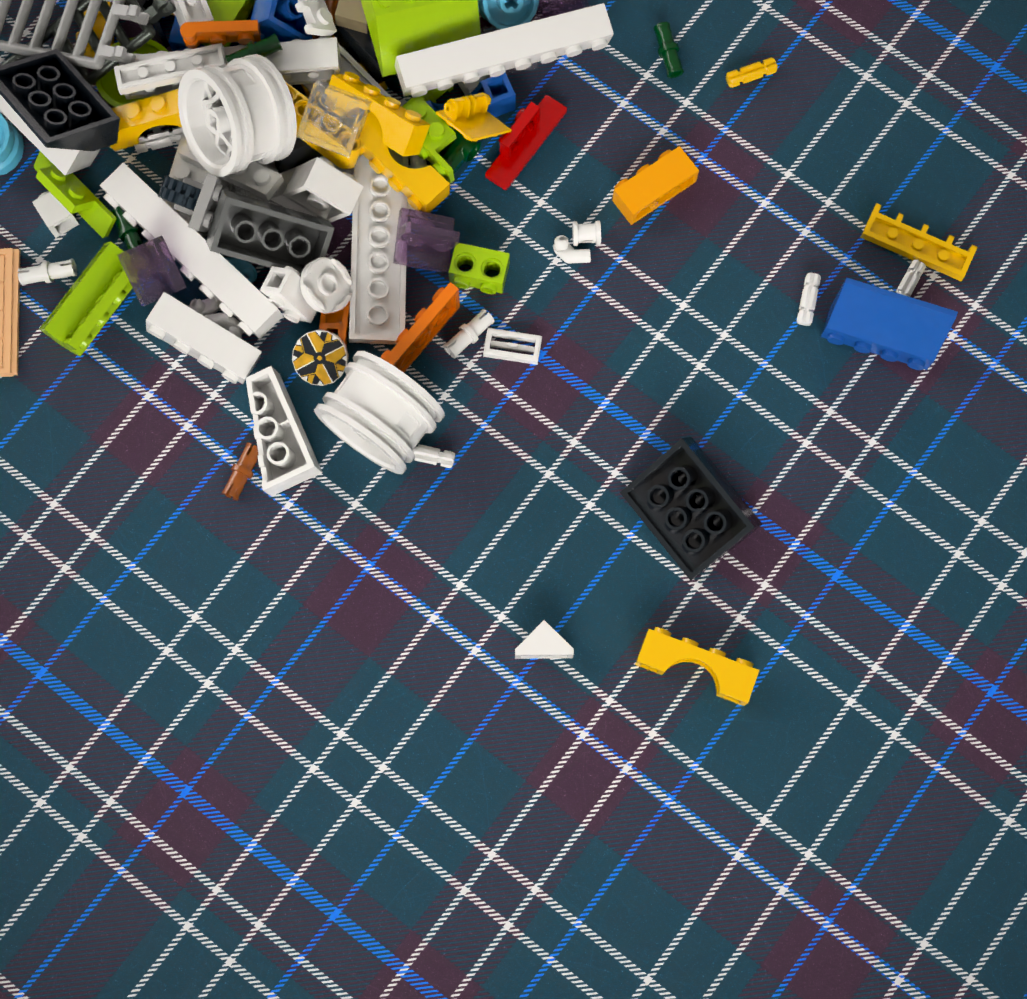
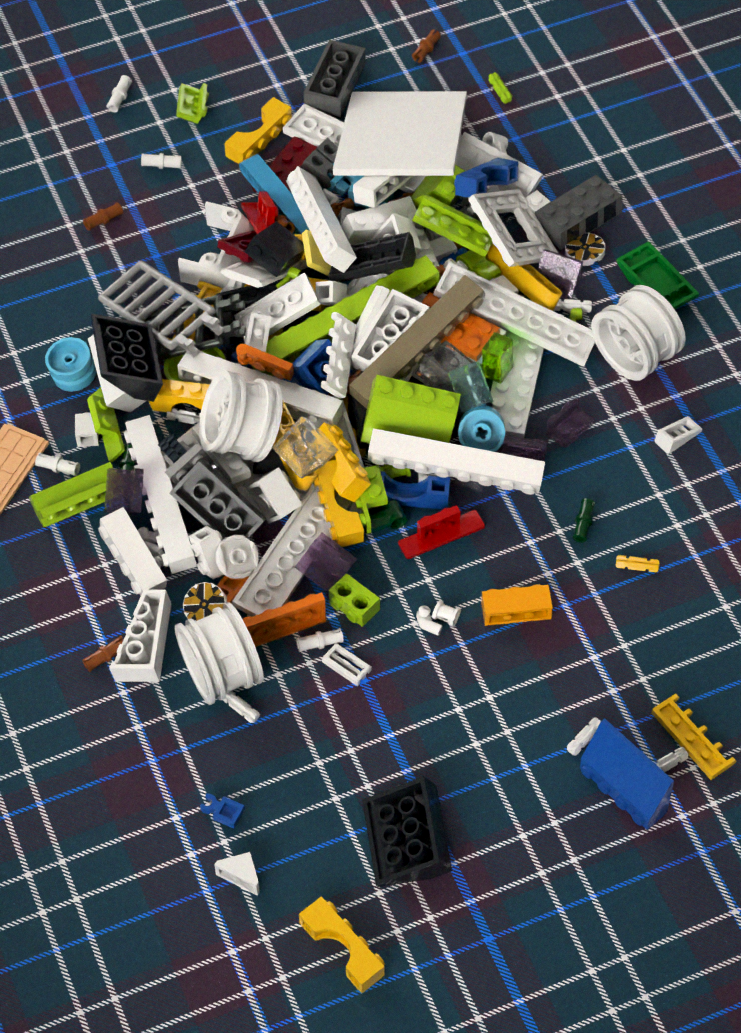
camera: 30 degrees right, 20 degrees down
white tile [114,43,227,95] -> none
medium azure arm [224,257,257,283] -> none
dark green pin [225,33,283,63] -> none
yellow hinge [436,92,511,141] -> none
none -> blue plate [200,794,245,829]

